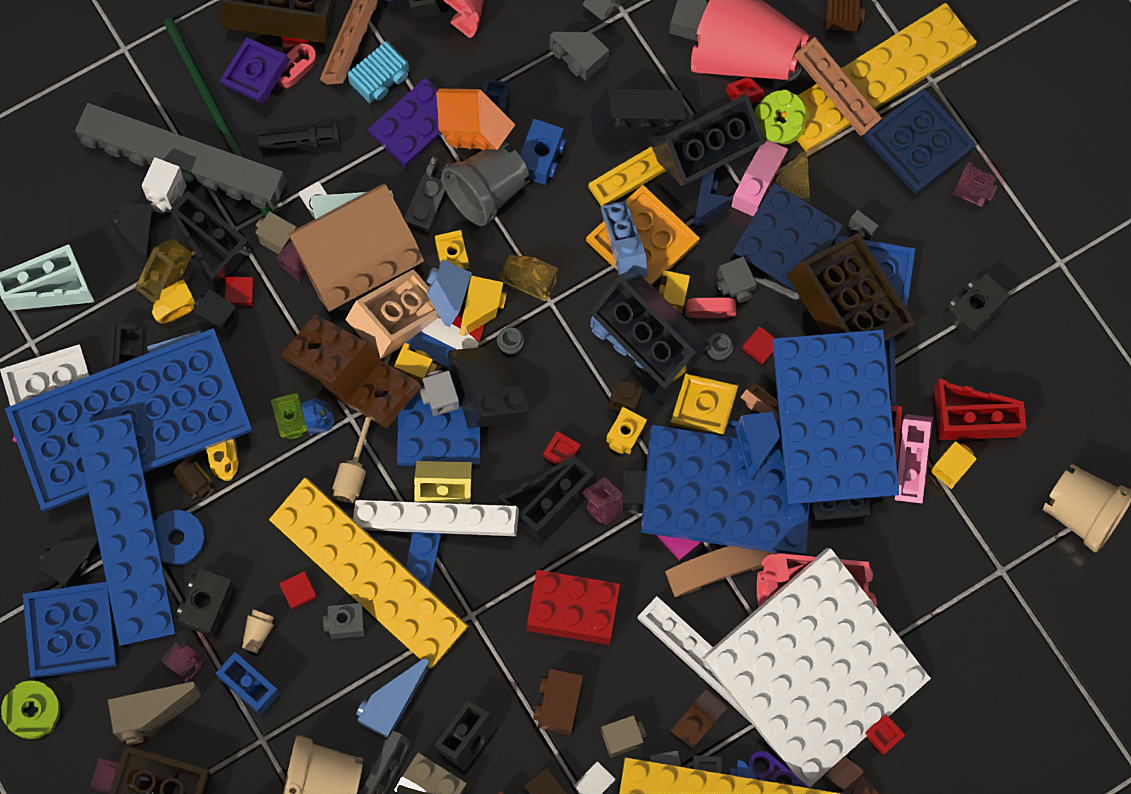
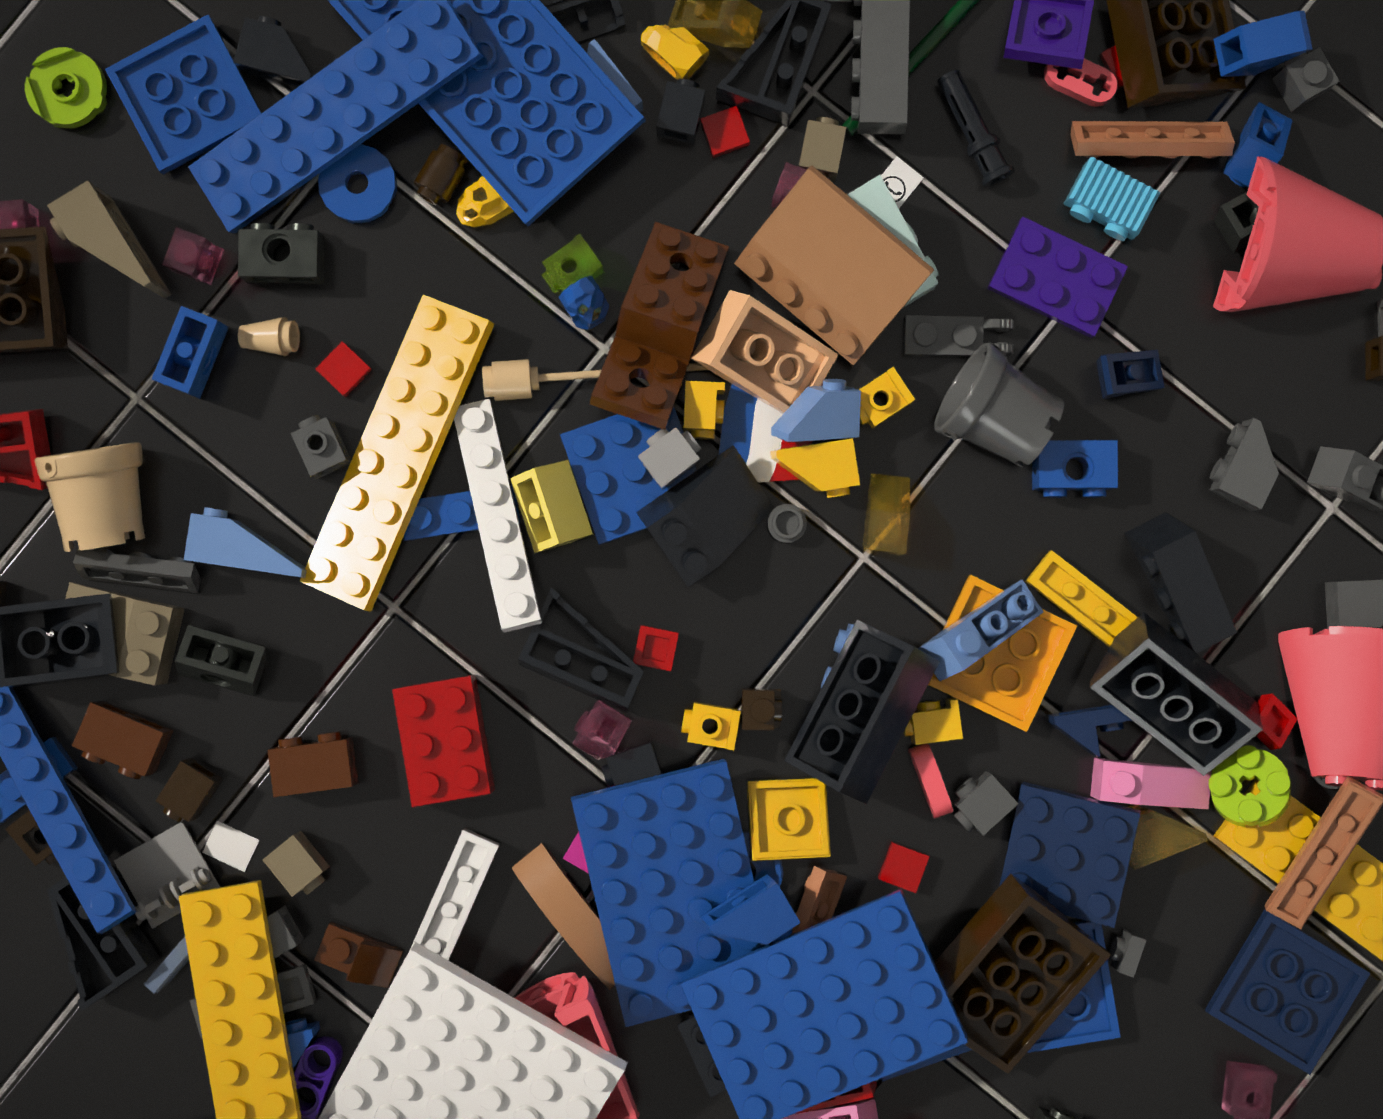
camera: 75 degrees right, 15 degrees up
orange slope [436,89,515,150] -> none
dark grey plate [707,333,733,360] -> none

